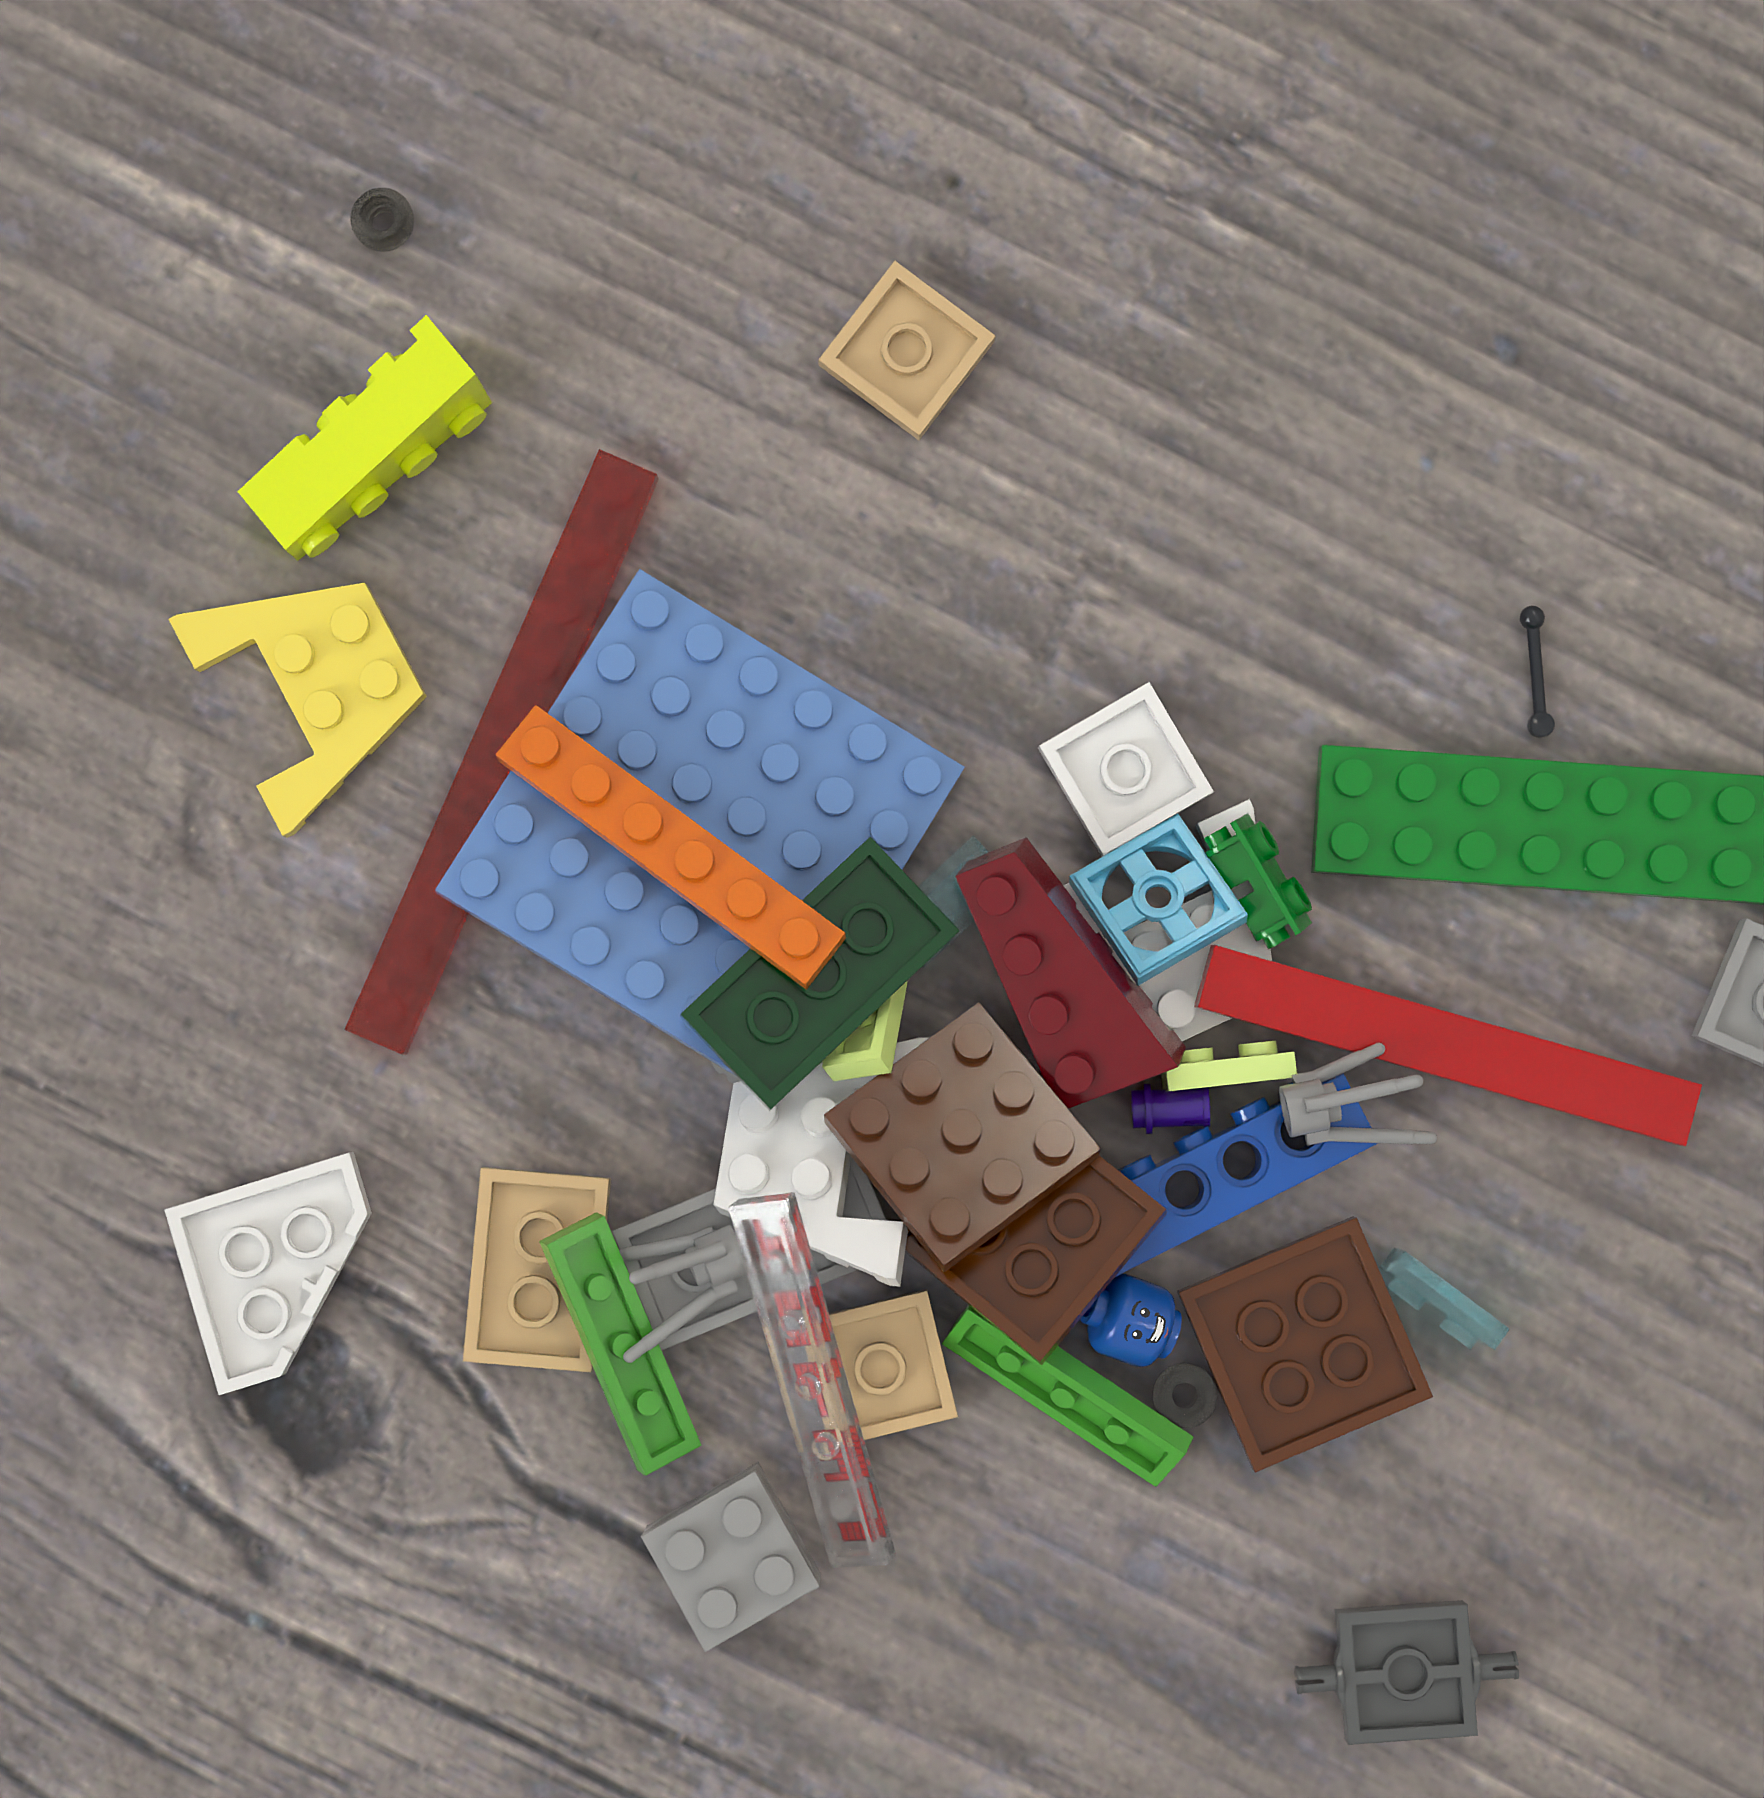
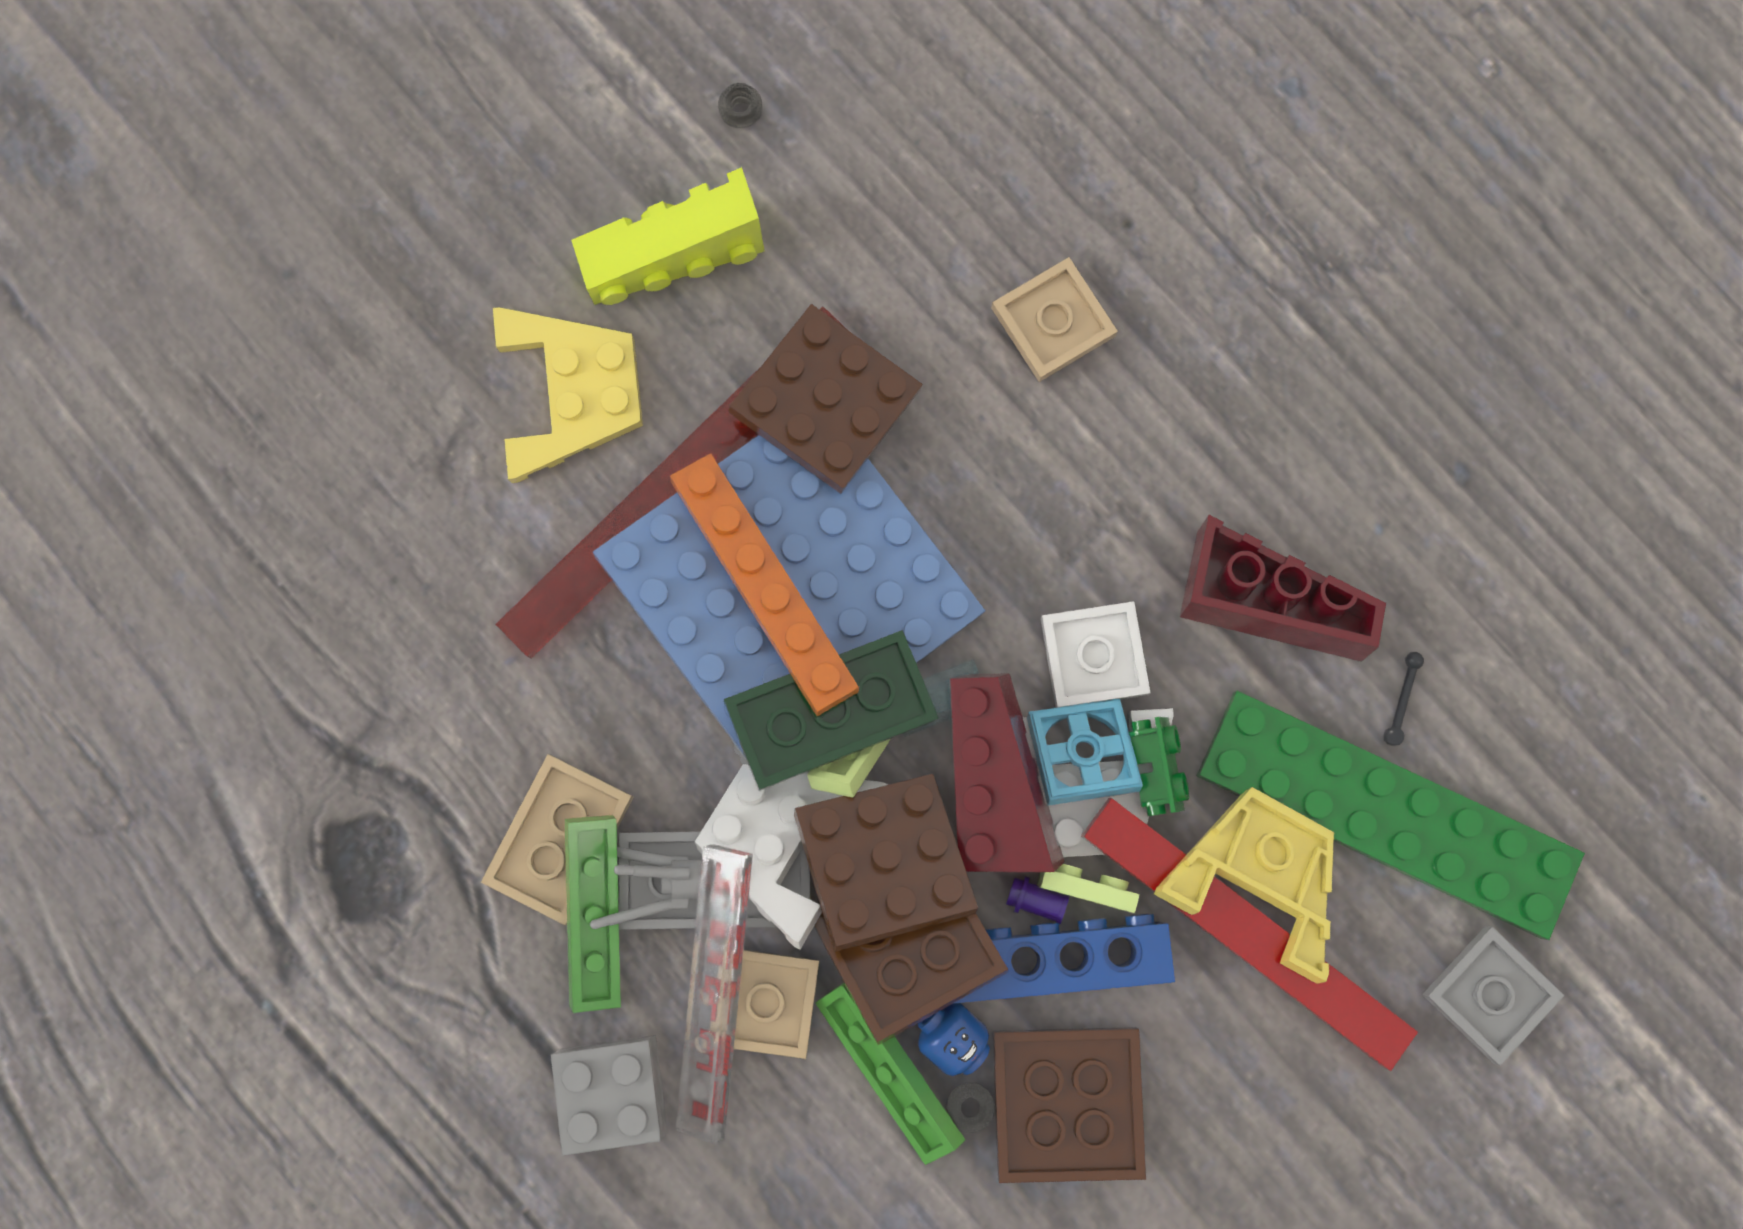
camera: 20 degrees right, 5 degrees down
white plate [164,1152,372,1395] -> none
light grey plant [1279,1043,1437,1146] -> none
clear light blue plate [1379,1247,1510,1350] -> none
none -> reddish brown plate [728,304,923,494]
none -> light yellow wing [1154,787,1334,984]
none -> dark red wedge [1180,515,1386,662]

